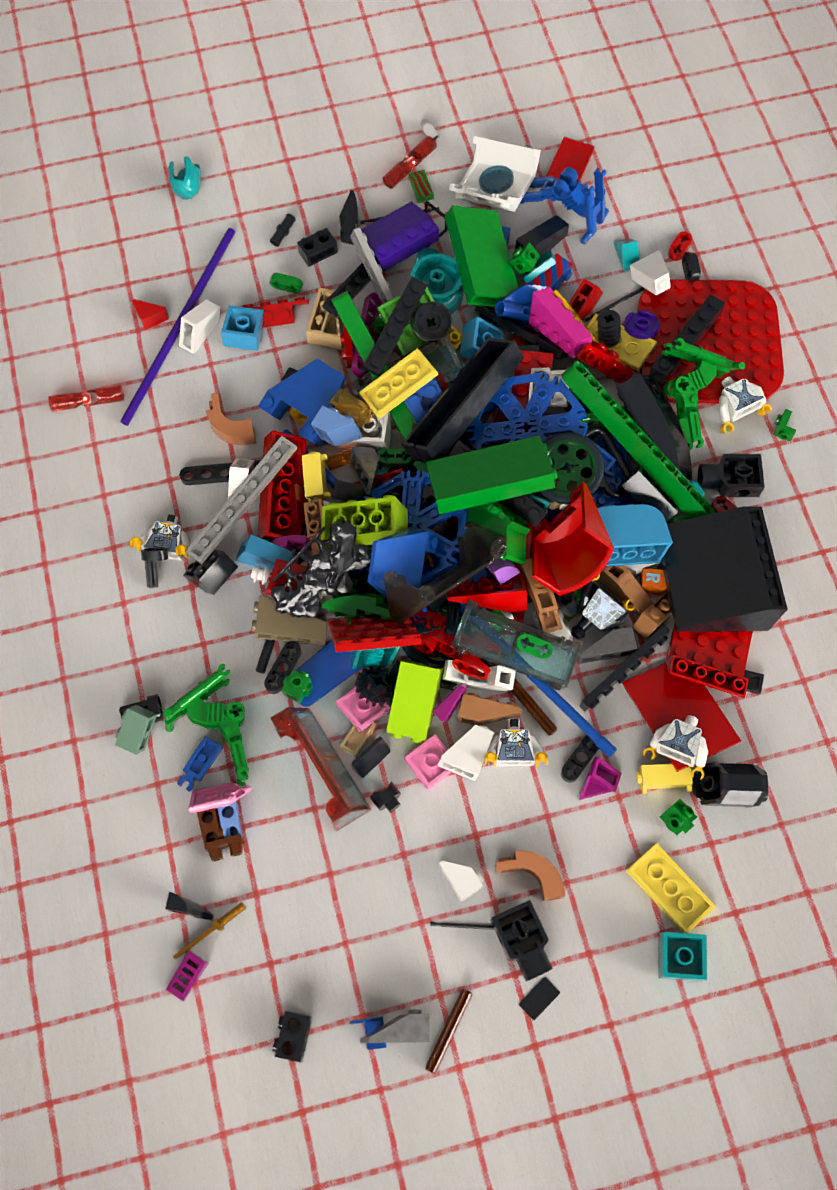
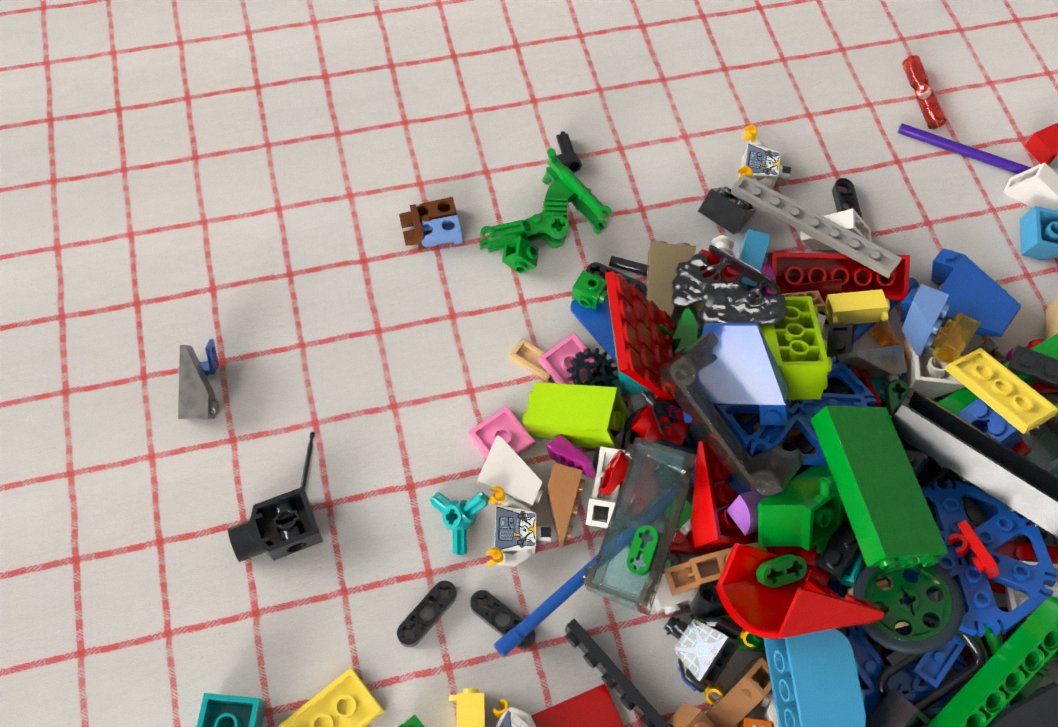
camera: 85 degrees right, 5 degrees down
sand green brick [115,705,157,755] -> none
black piece [141,548,168,588] -> none
black slope [165,892,214,921] -> none
magenta slope [166,951,209,1002] -> none
pearl gold sword [173,902,246,960] -> none
blue plate [177,736,223,792] -> none
bright pink tile [189,782,251,813] -> none
nougat arch [206,393,256,445] -> none
windscreen [270,707,371,831] -> none
black brick [272,1011,313,1063] -> none
black slope [351,736,391,778] -> none
black piece [370,781,401,813] -> none
reddish brown axle [425,989,472,1074] -> none
white slope [439,861,484,902] -> none
nougat arch [495,851,566,901] -> none
reddish brown axle [511,678,557,736] -> none
black sticker [519,977,560,1020] -> none
flat silver slope [577,626,637,664] -> none
magenta slope [579,756,622,800] -> none
none -> black beam [397,581,457,647]
none -> teal bush [430,492,489,555]
none -> green brick [502,236,539,274]
none -> green beam [756,554,807,588]
none -> red plate [947,520,1000,579]

